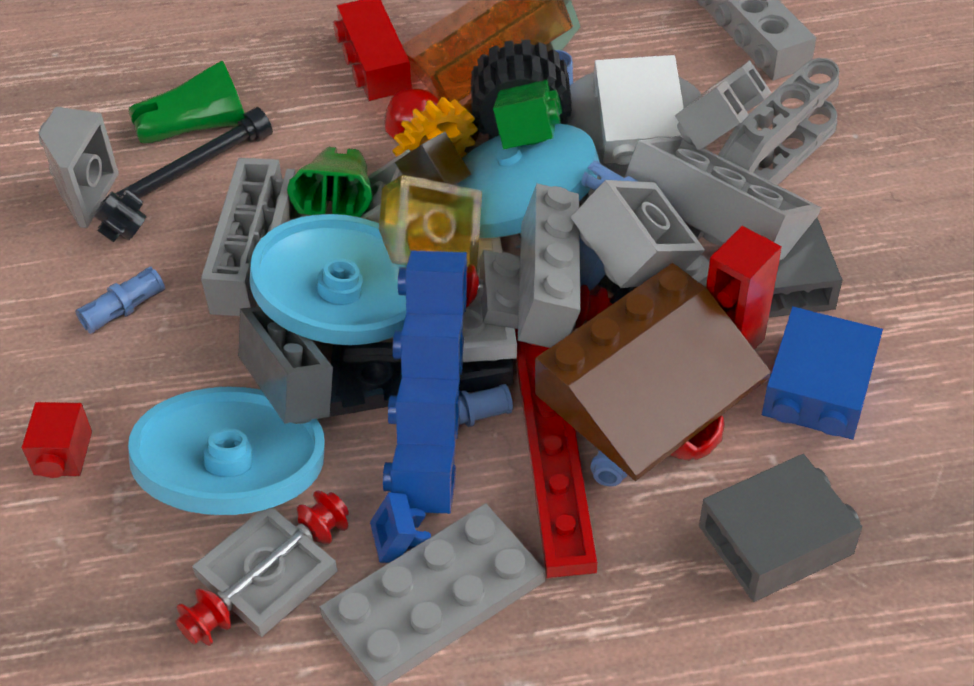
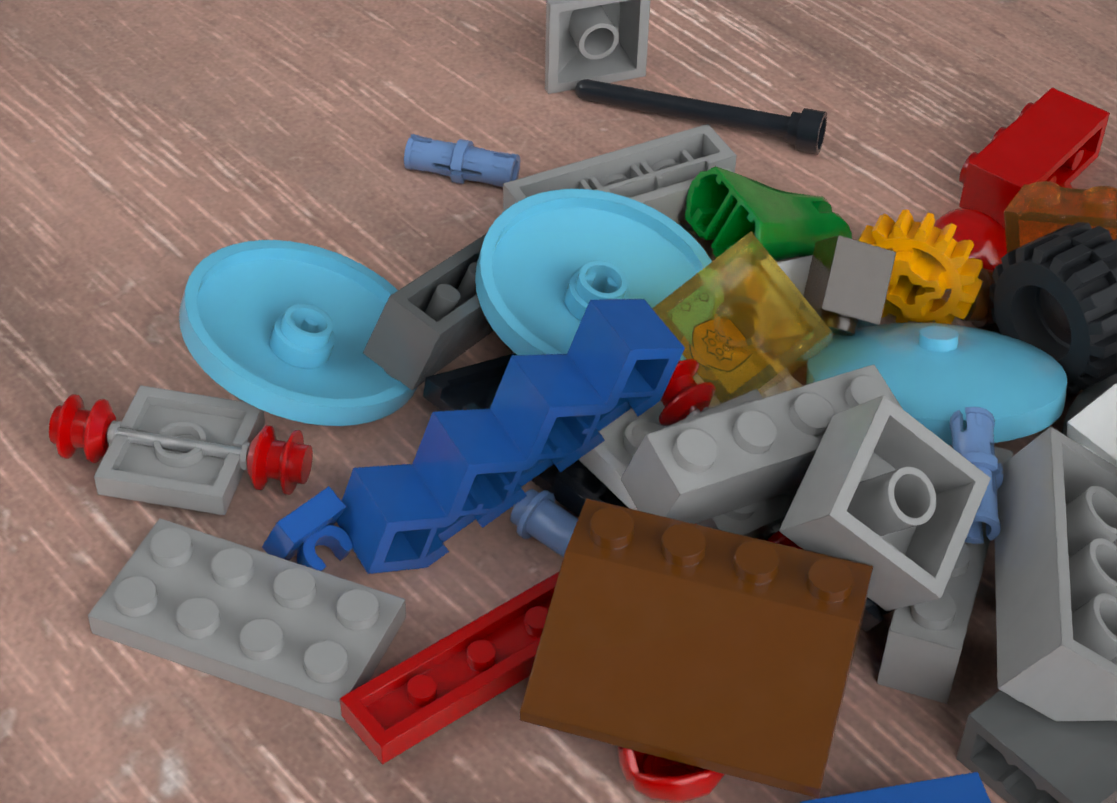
camera: 55 degrees right, 5 degrees down
red brick [21,402,92,478] -> none
black gear [94,190,147,242] -> none
green piece [128,61,244,144] -> none
green brick [493,80,562,150] -> none
red brick [706,226,782,350] -> none

